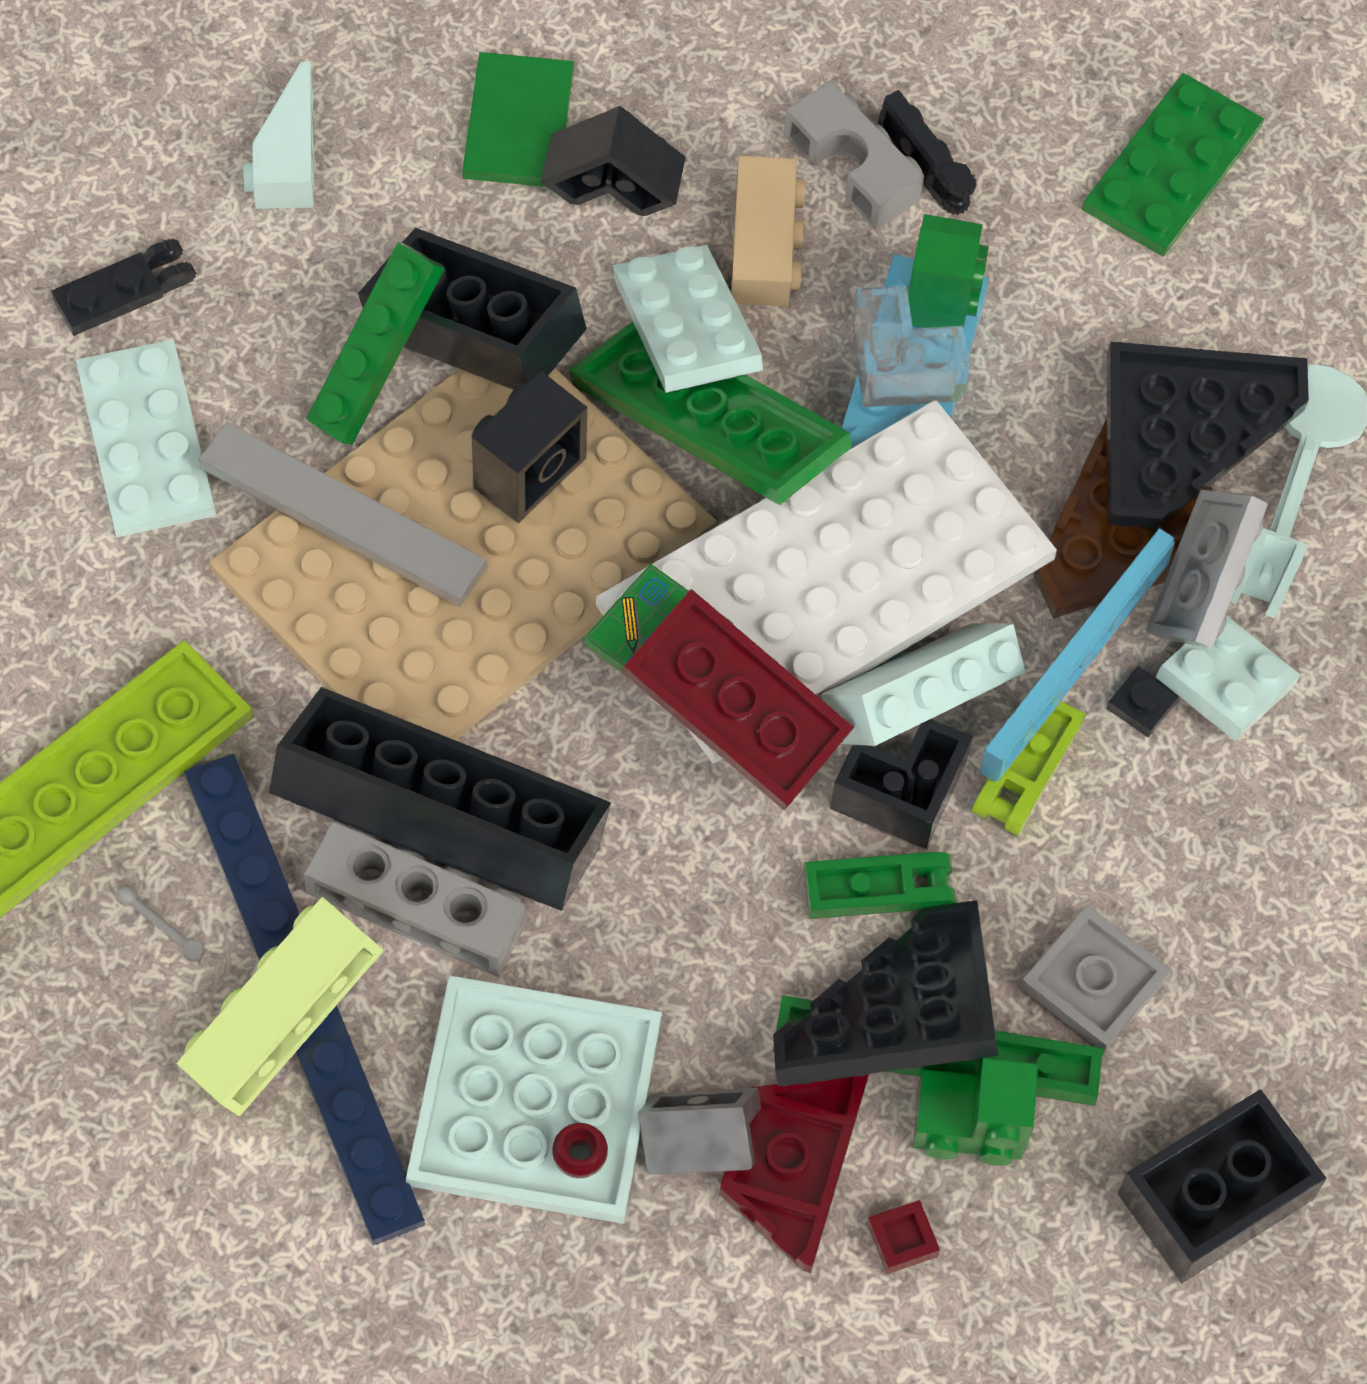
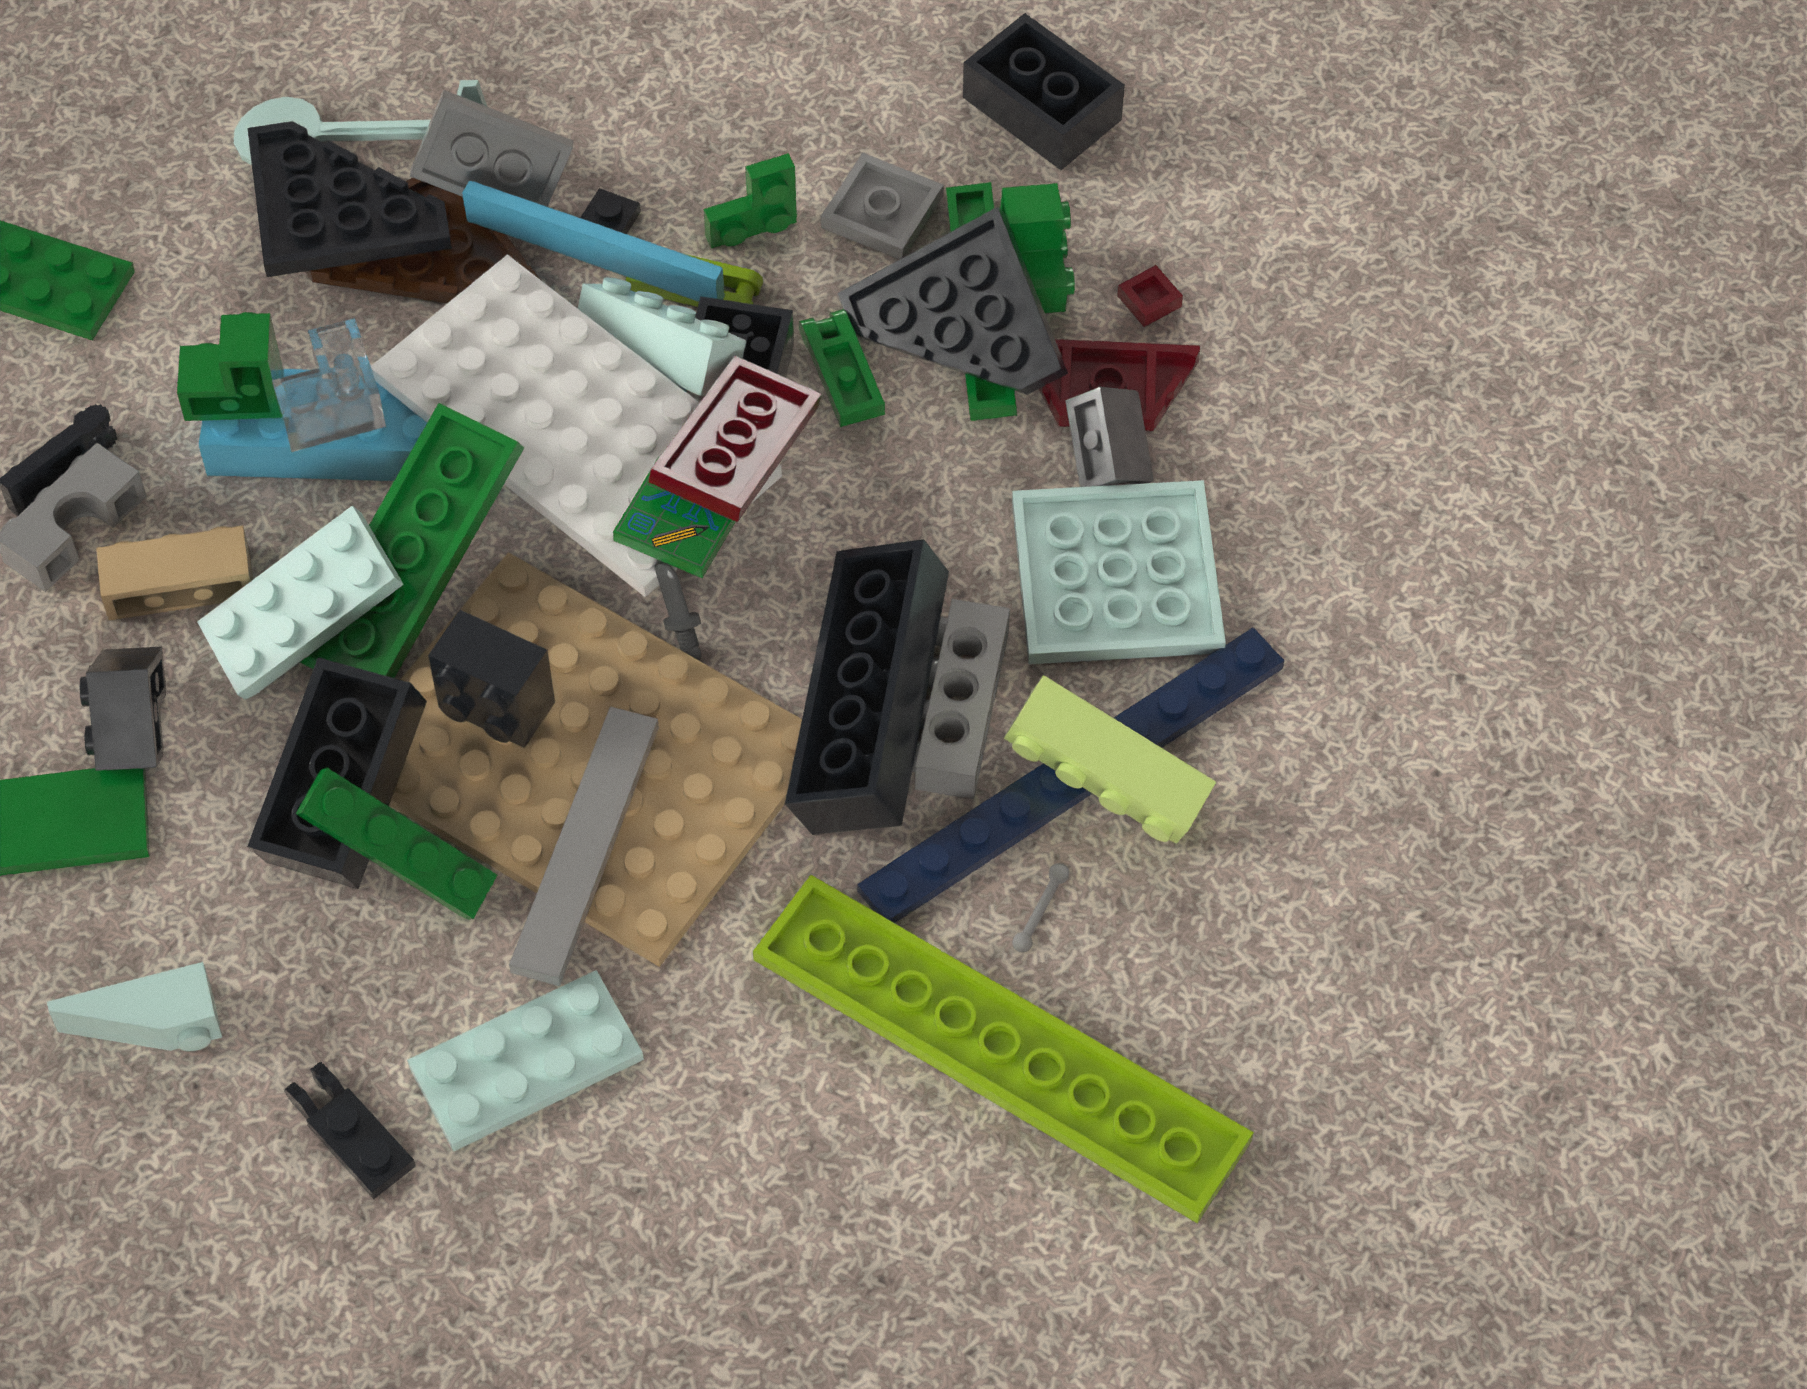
camera: 100 degrees left, 5 degrees down
dark red plate [552,1123,608,1178] -> none
light aqua plate [1156,615,1301,742] -> none
none -> dark grey piece [655,564,702,660]
none -> green plate [703,153,797,249]

